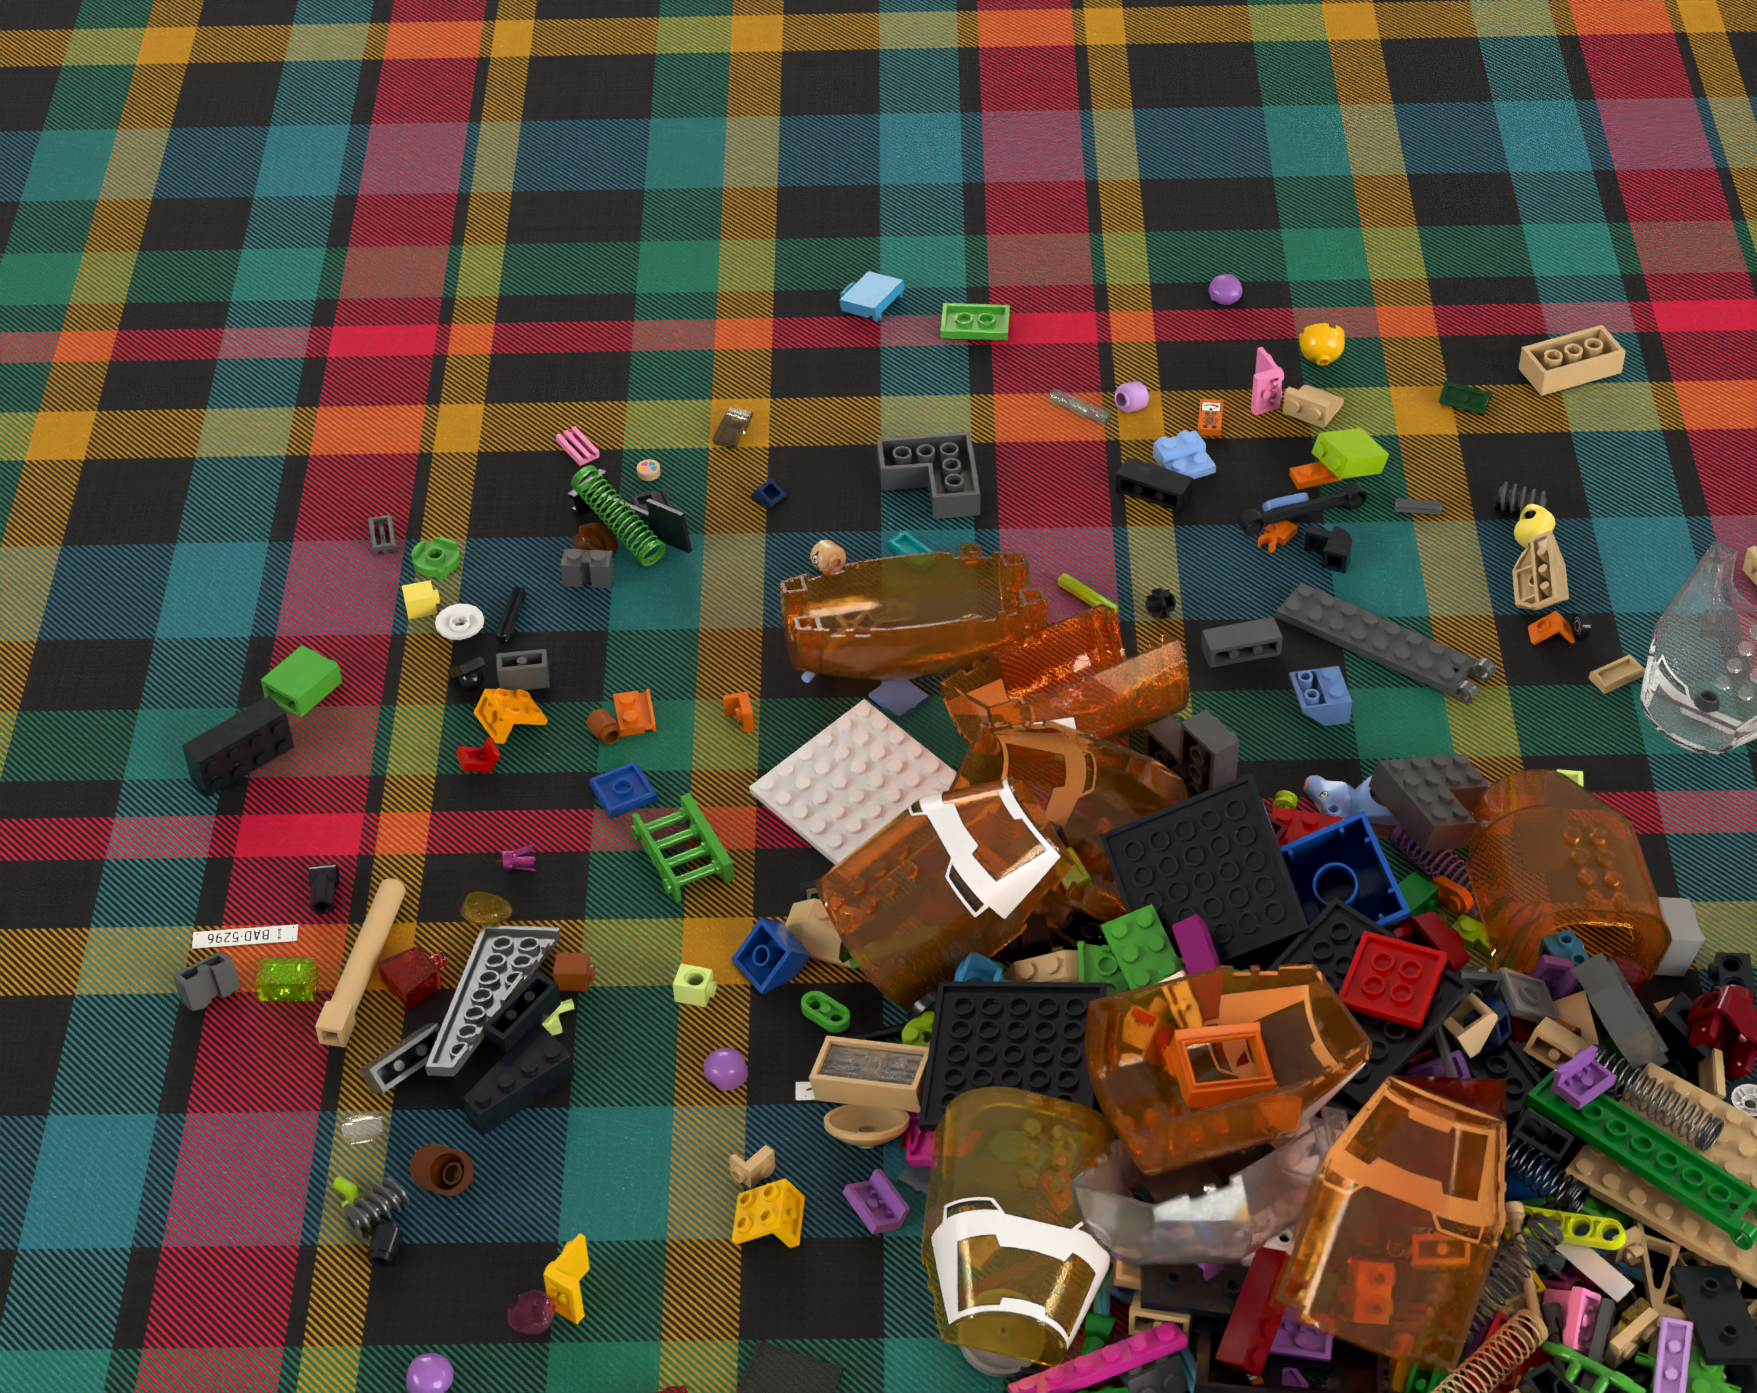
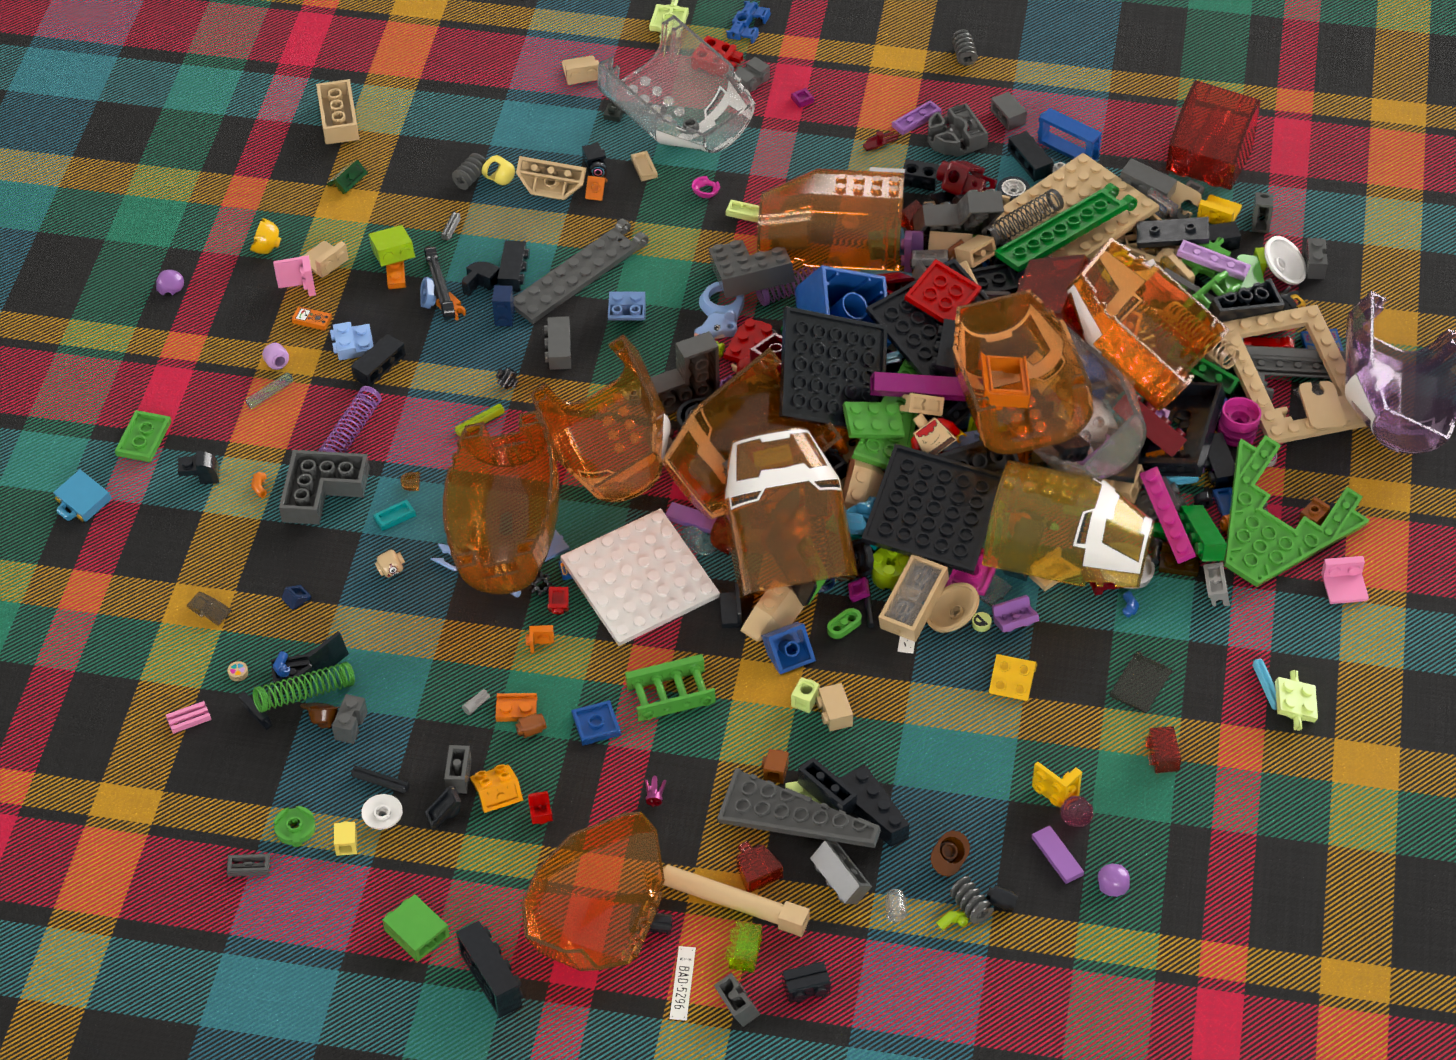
camera: 80 degrees left, 5 degrees up
clear yellow hat [460,891,512,925] -> none
medium lavender hair [703,1047,748,1091] -> none
tan bracket [729,1145,775,1189] -> none
medium lavender bracket [1551,1045,1617,1110] -> none
none -> black brick [178,451,219,485]
none -> orange arm [251,472,267,498]
none -> blue arm [273,651,291,677]
none -> medium lavender piece [319,386,382,453]
none -> light grey piece [462,689,490,715]
none -> dark blue brick [492,285,515,326]
none -> black brick [498,240,530,292]
none -> clear orange windscreen [521,812,665,971]
none -> black gear [527,571,552,596]
none -> red bracket [548,587,569,614]
none -> black brick [582,143,606,172]
none -> dark pink piece [692,176,720,198]
none -> black brick [782,961,831,1002]
none -> tan brick [816,683,853,731]
none -> magenta tile [848,577,870,602]
none -> yellowish green tile [972,612,992,632]
none -> medium lavender tile [1032,825,1084,884]
none -> blue arm [1122,591,1139,618]

